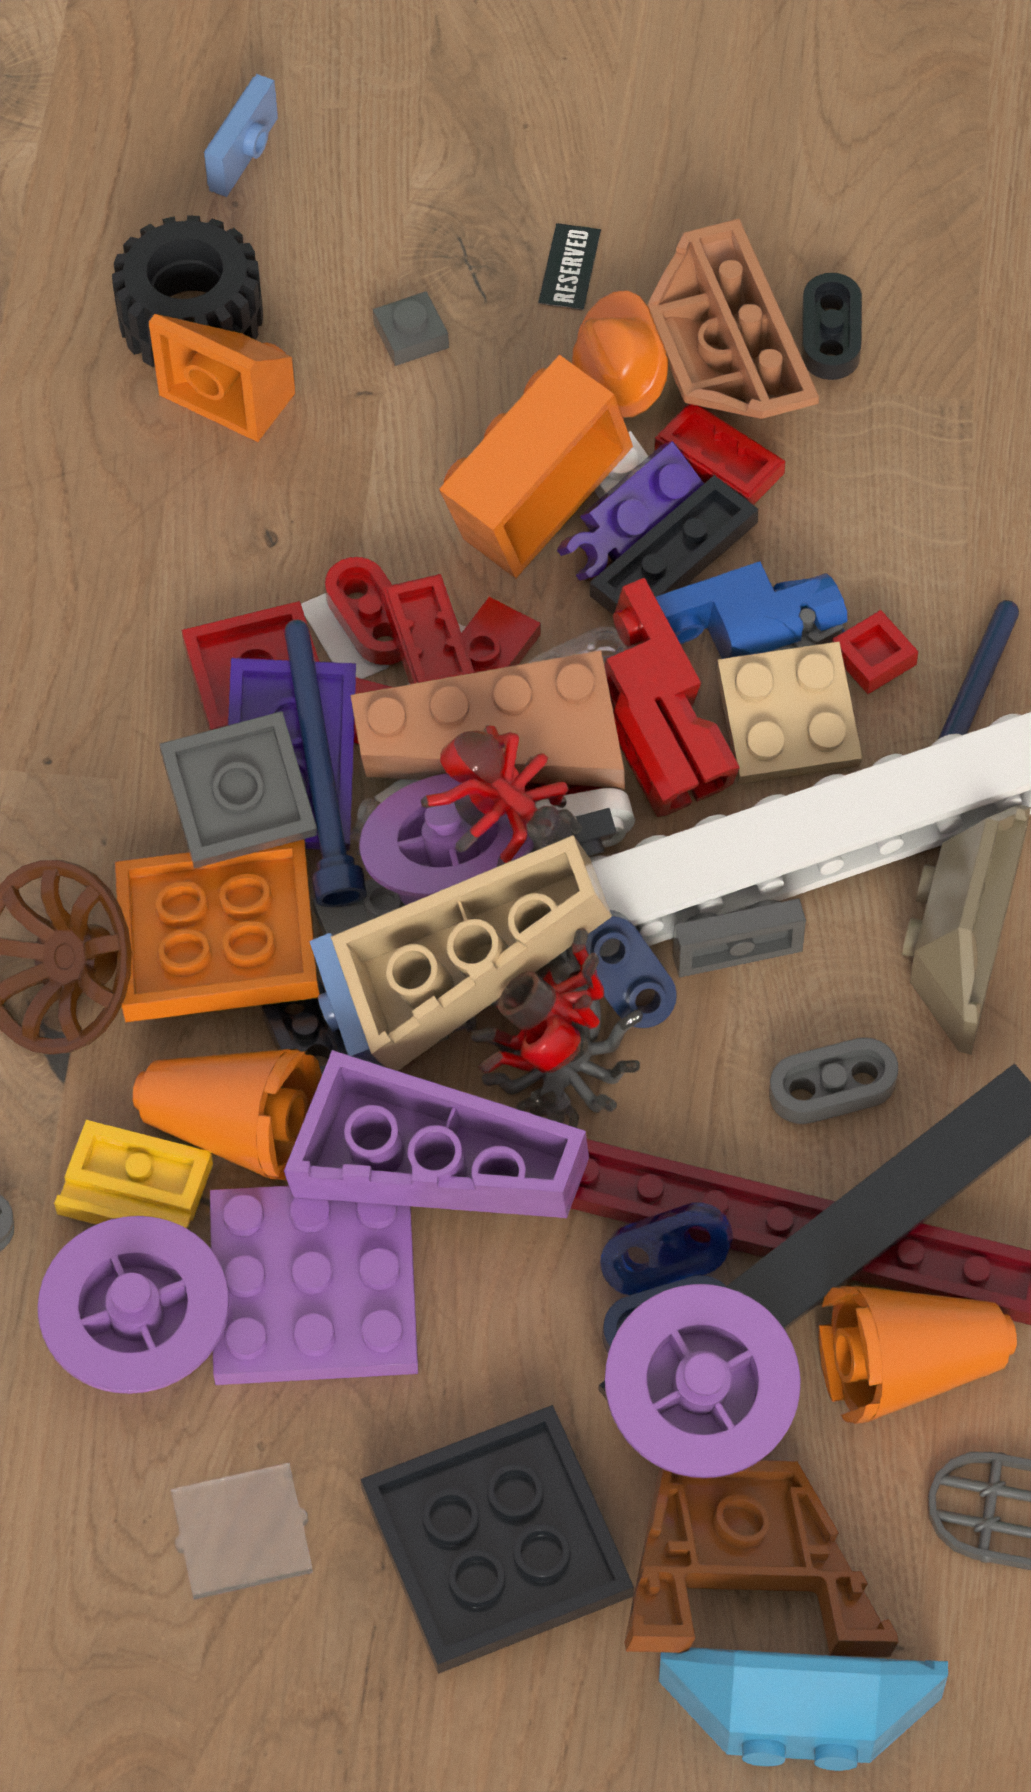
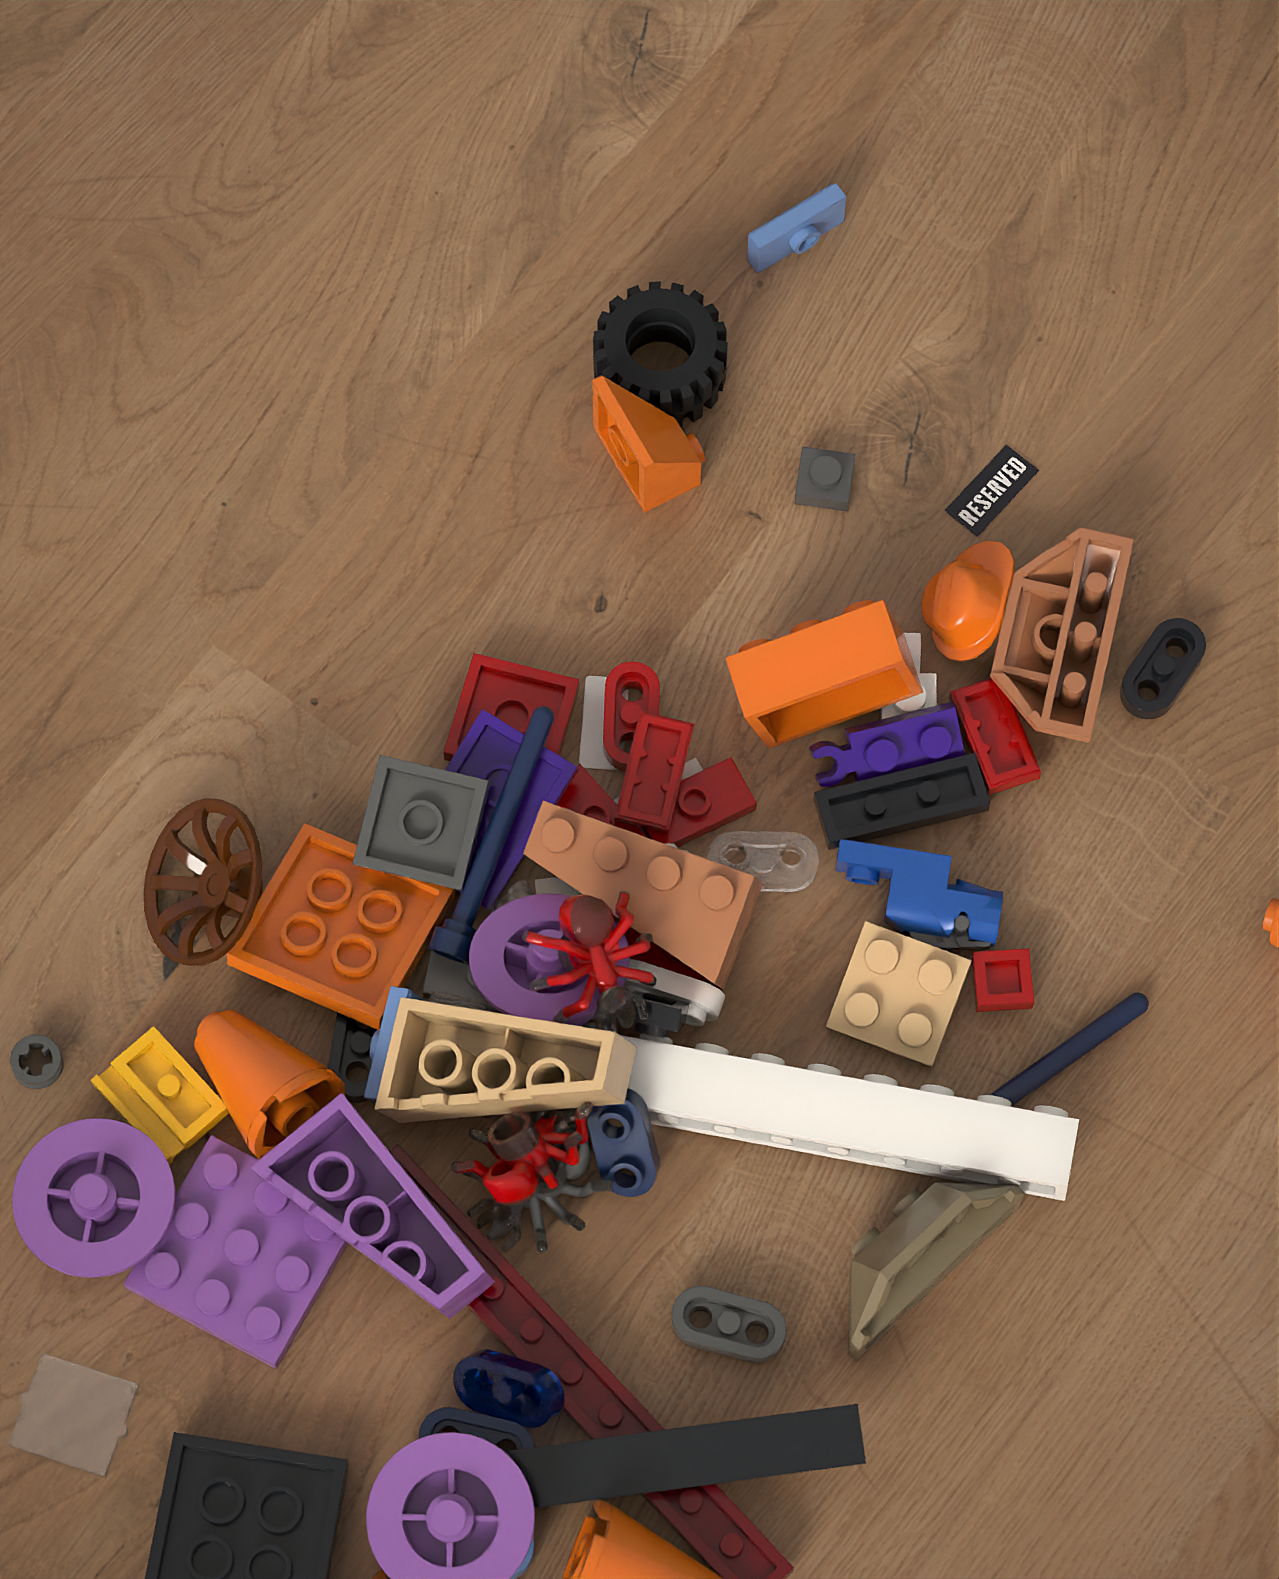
camera: 30 degrees right, 10 degrees up
red plate [604,578,740,817] -> none
dark grey plate [673,898,806,978] -> none

